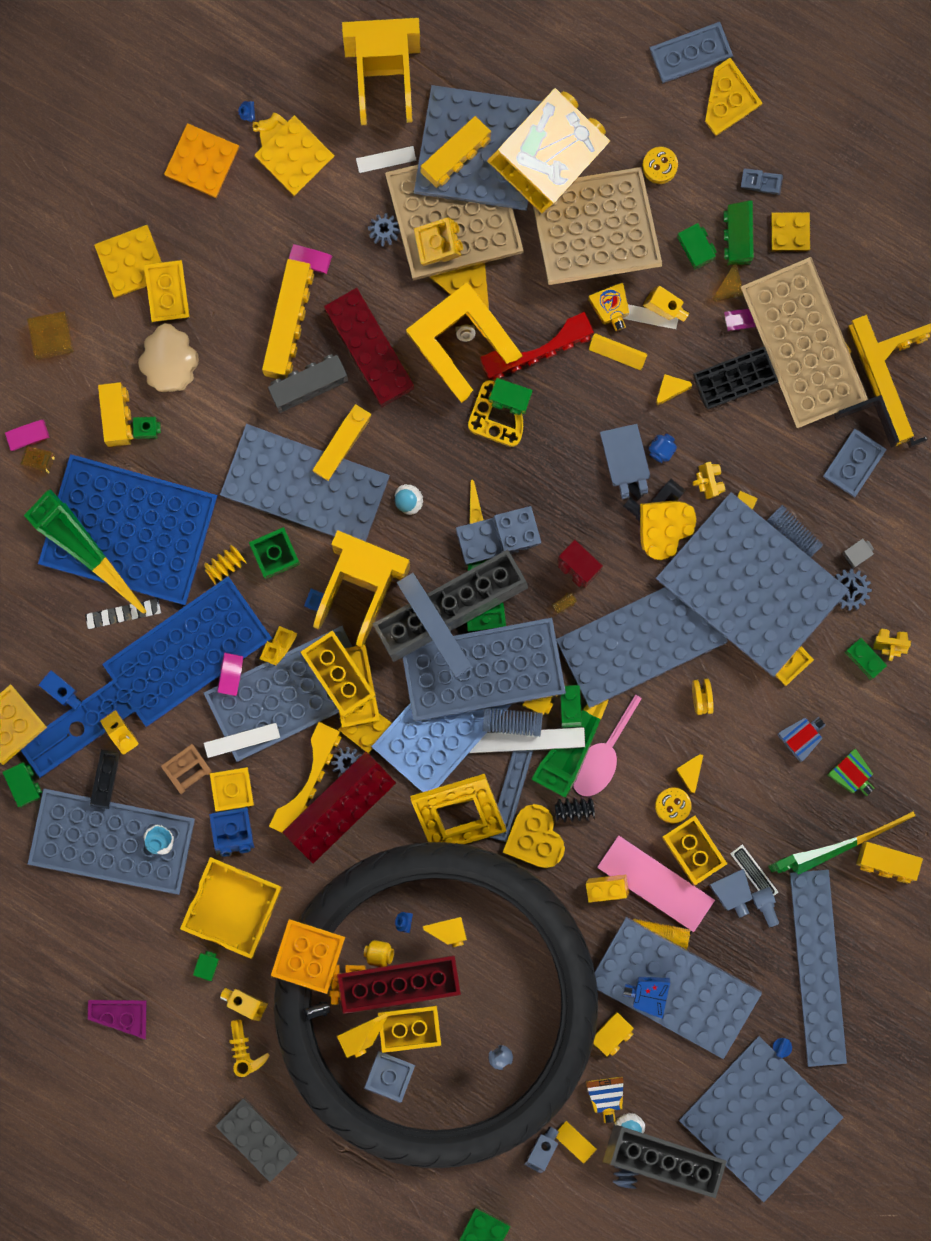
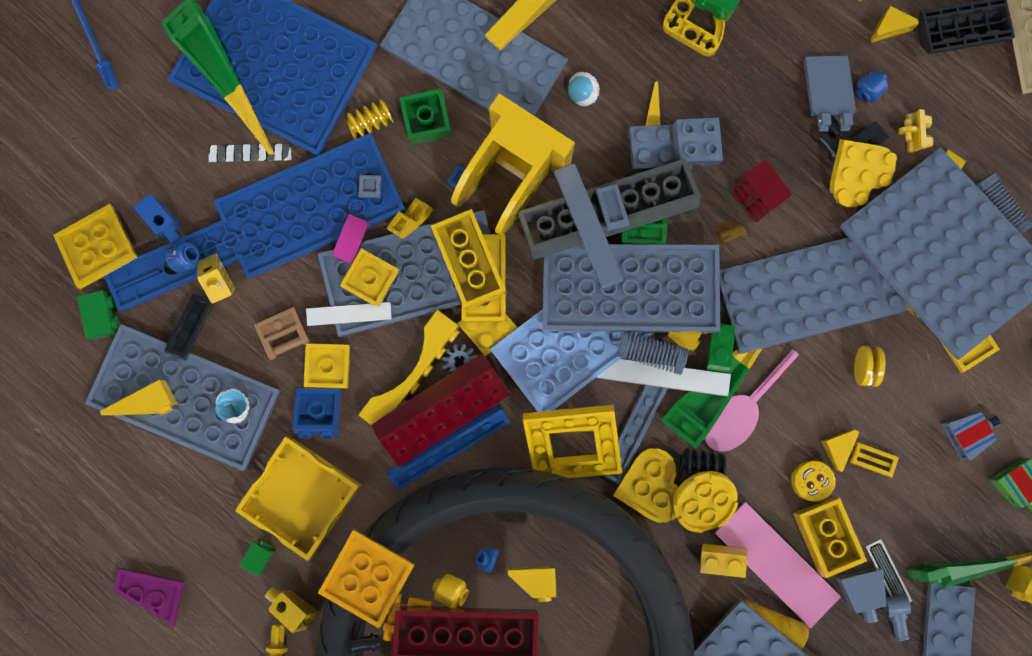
camera: 15 degrees right, 0 degrees up
none -> yellow slope [100,380,178,416]
none -> blue head [166,242,200,273]
none -> yellow plate [340,248,400,308]
none -> sand blue tile [359,175,382,198]
none -> blue plate [386,404,510,490]
none -> sand blue tile [596,184,629,231]
none -> yellow tile [673,471,738,533]
none -> yellow tile [849,442,899,478]

